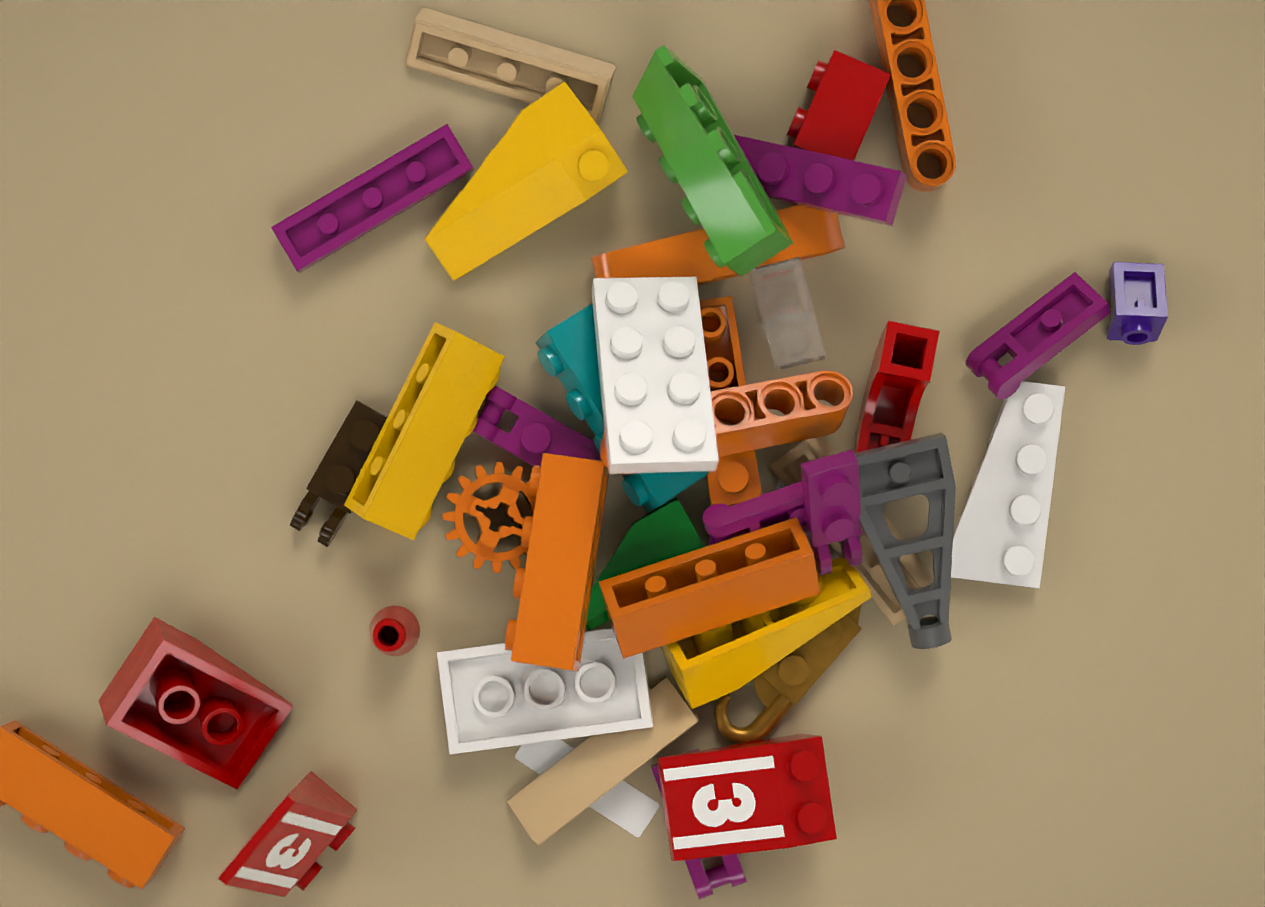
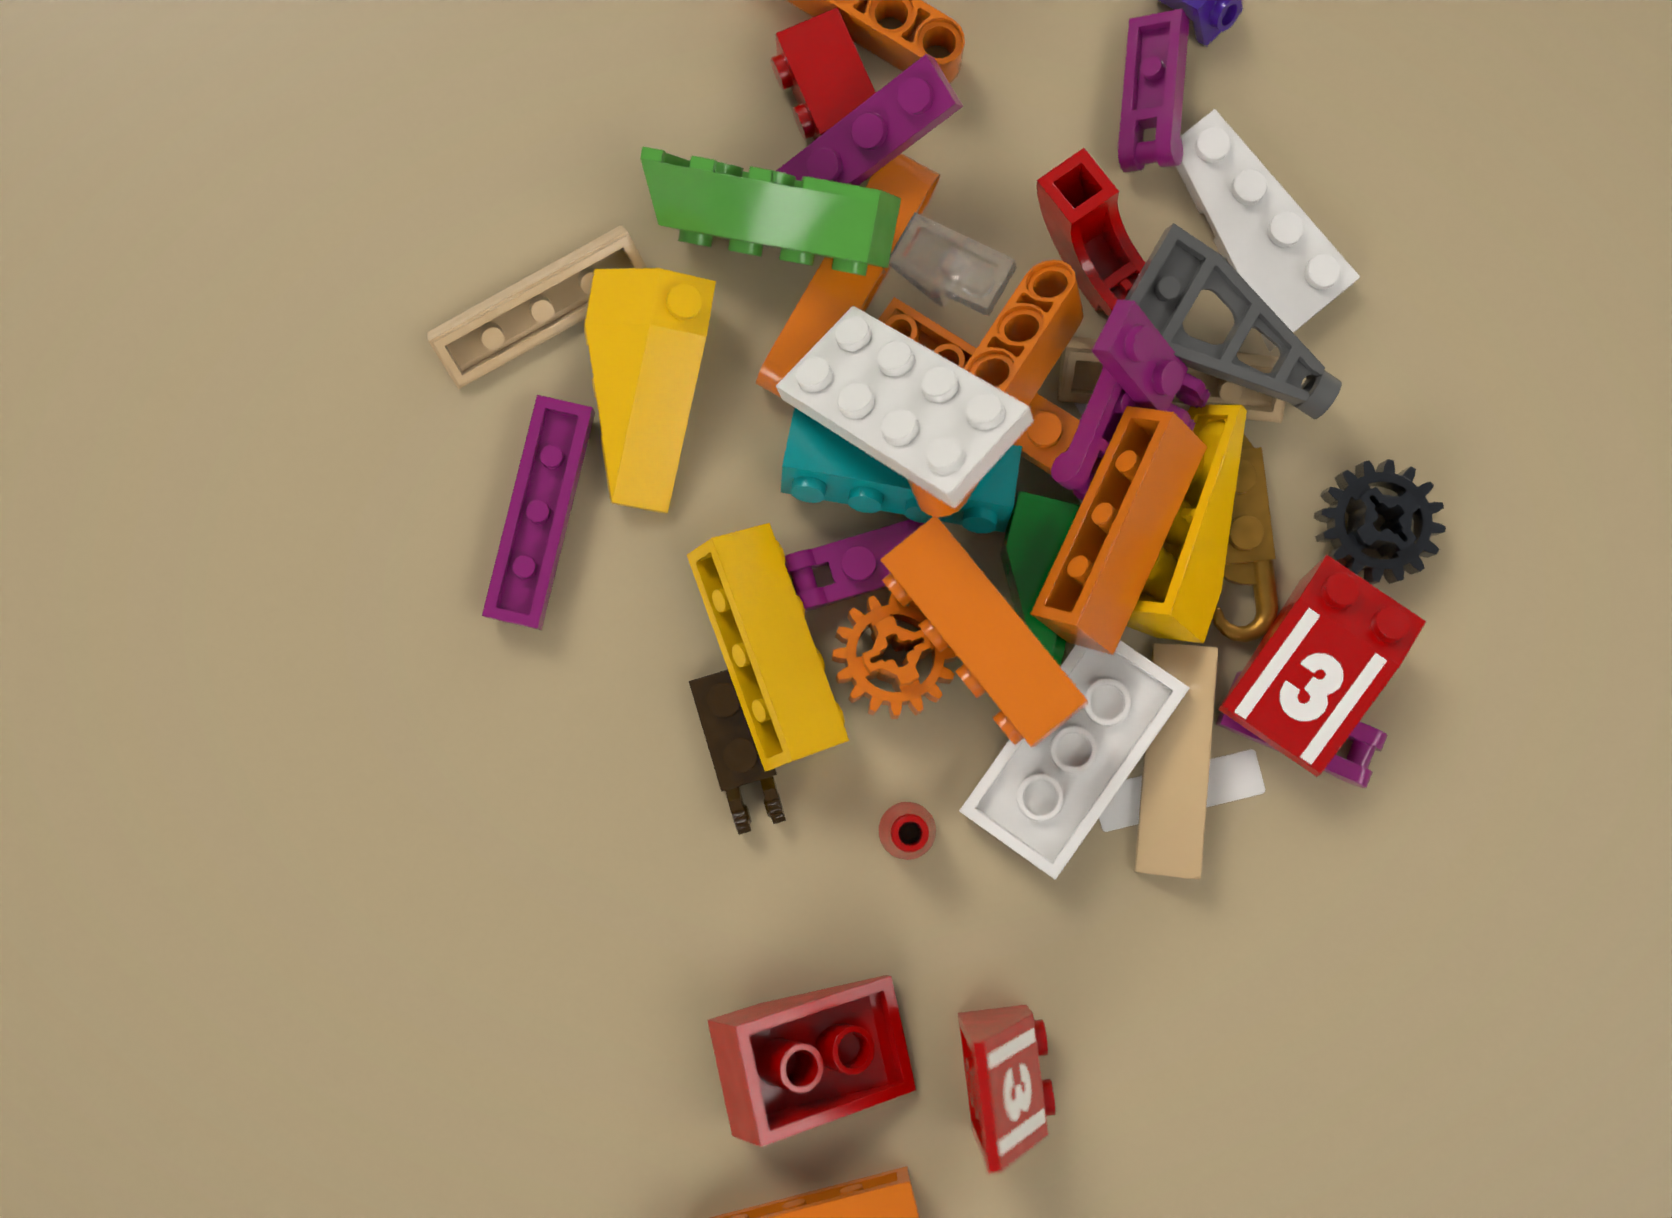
camera: 50 degrees left, 5 degrees down
none -> black gear [1314,459,1446,584]

